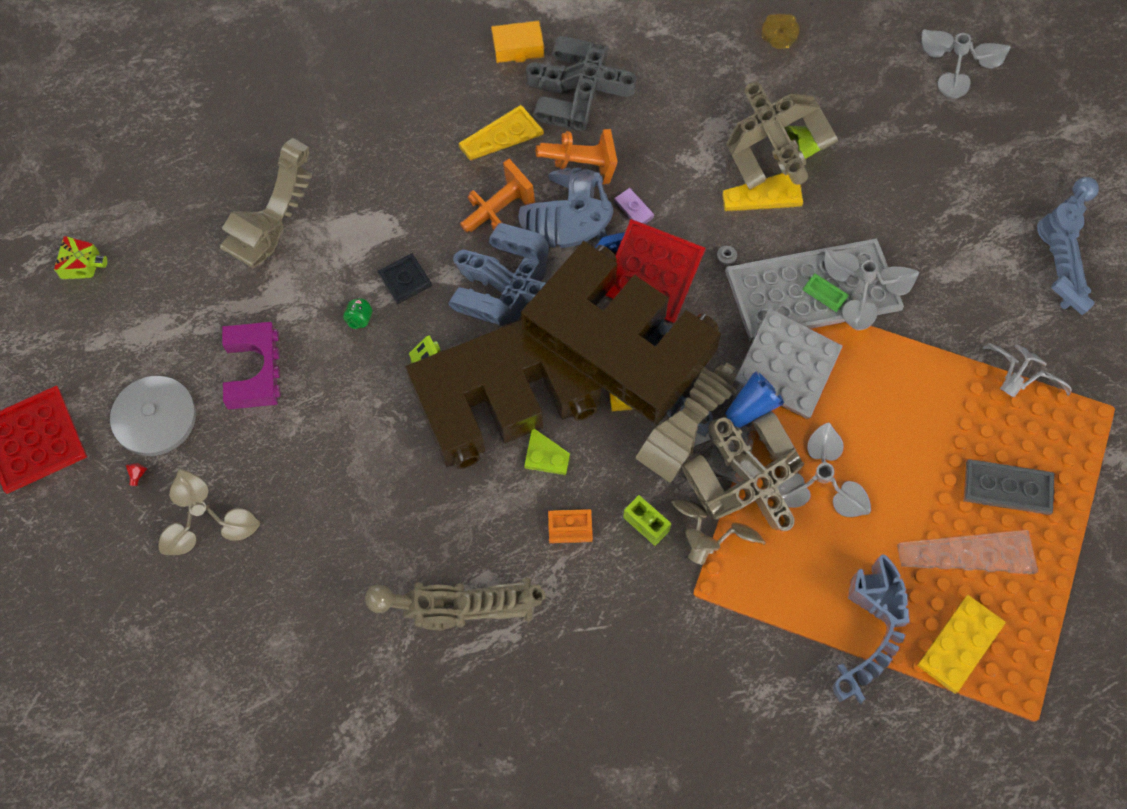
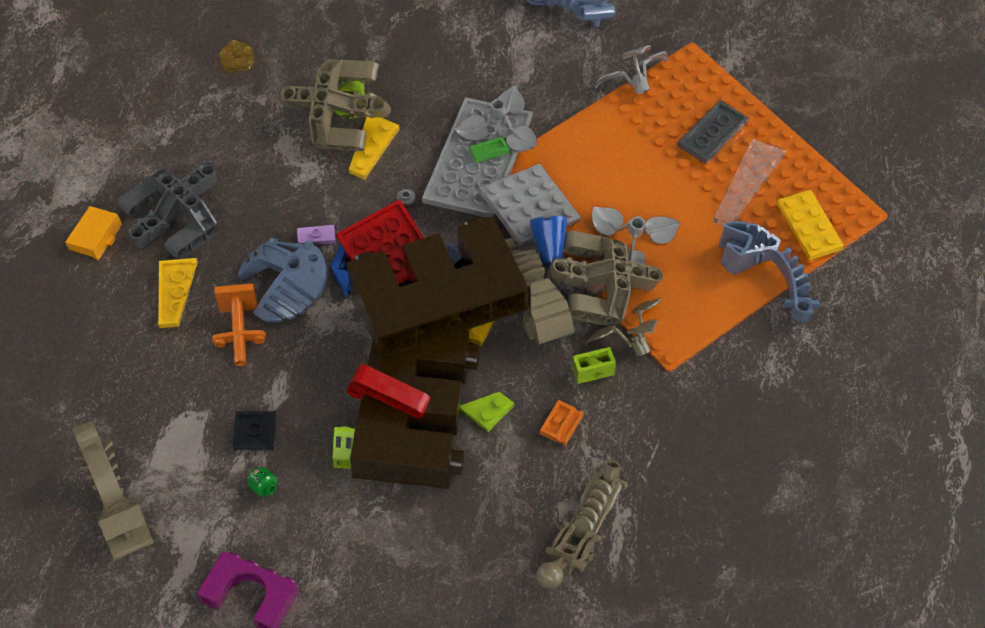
camera: 60 degrees left, 10 degrees down
sand blue piece [448,223,549,326] -> none
orange piece [535,129,618,184] -> none
none -> red beam [346,364,430,418]

